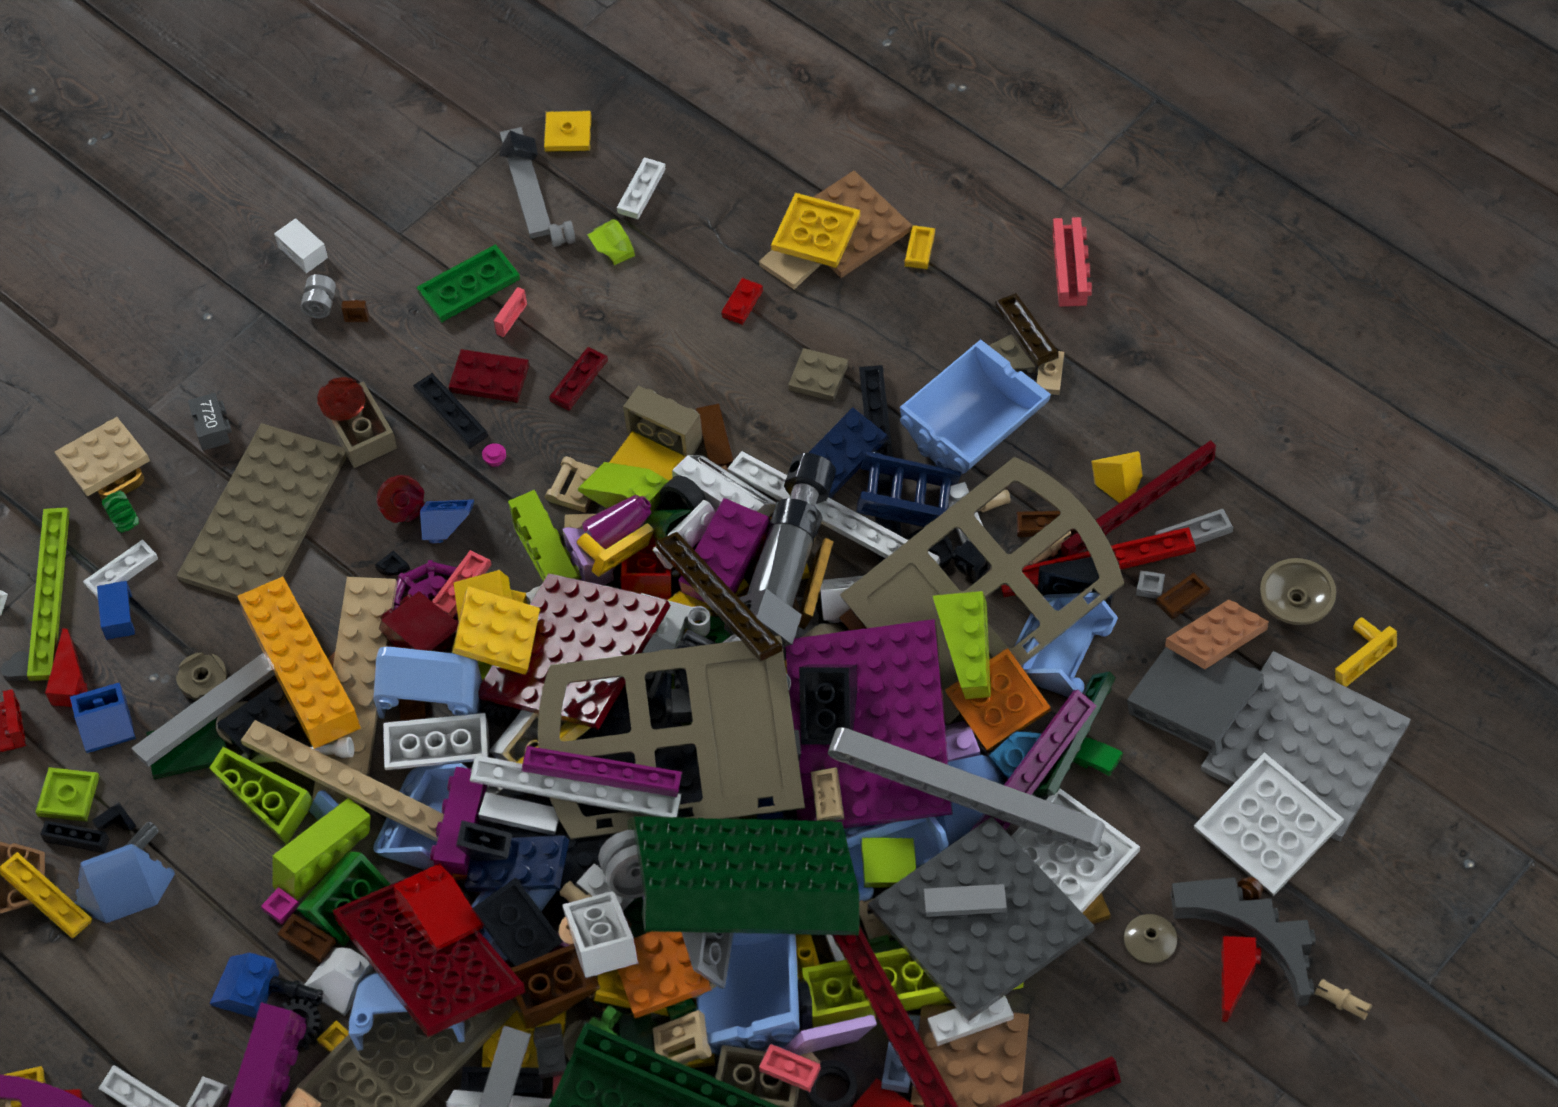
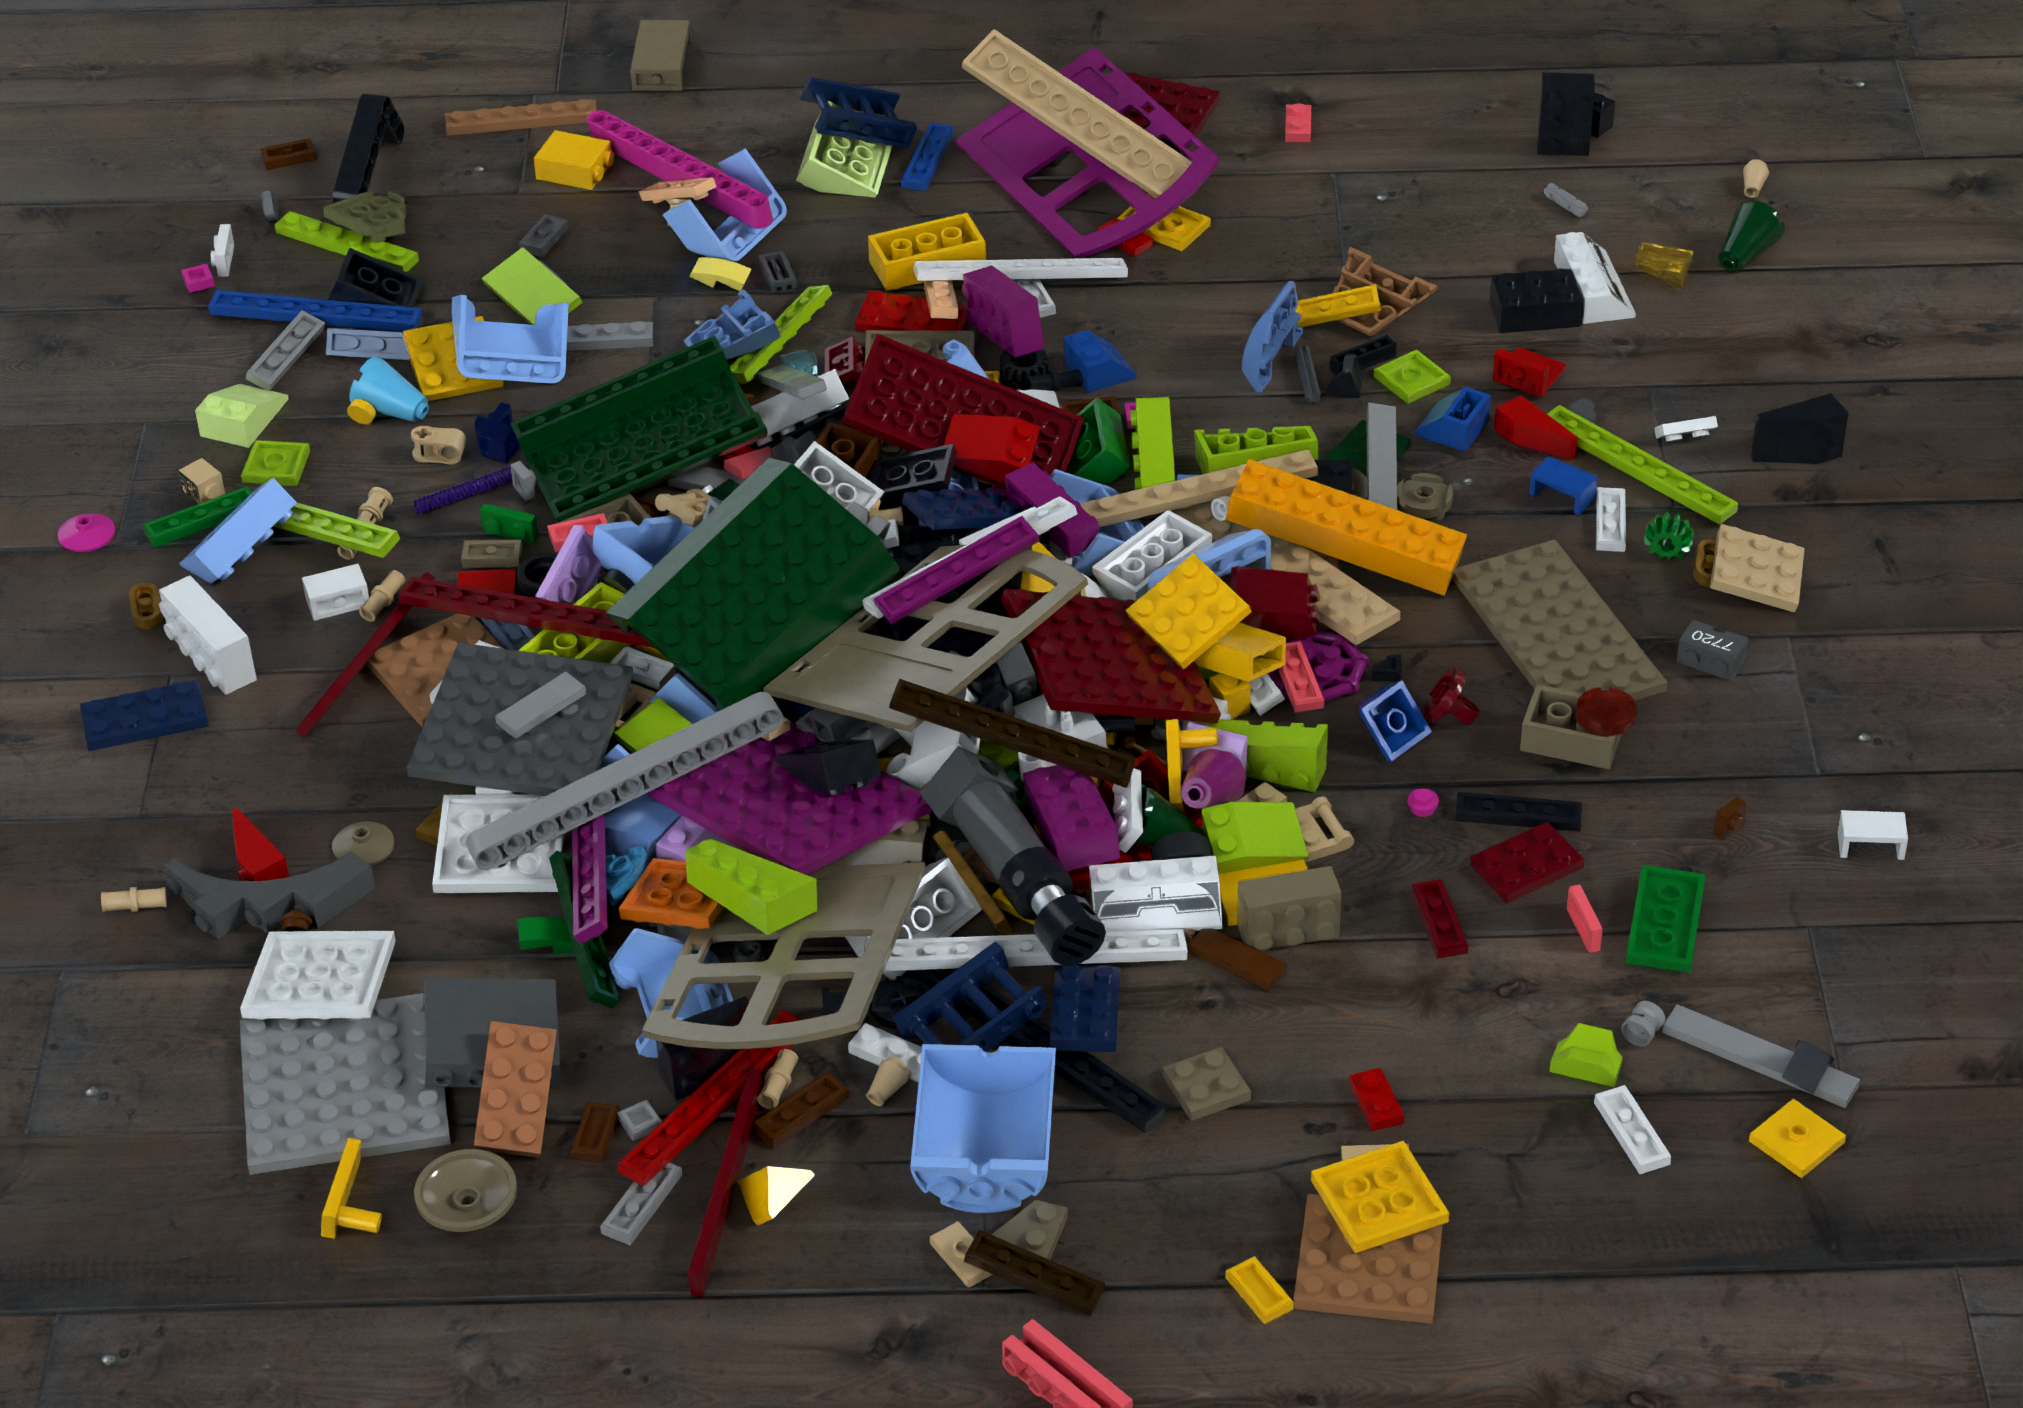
camera: 135 degrees right, 15 degrees down
light grey wheel [300,275,336,319] -> none
black slope [456,820,513,861] -> none

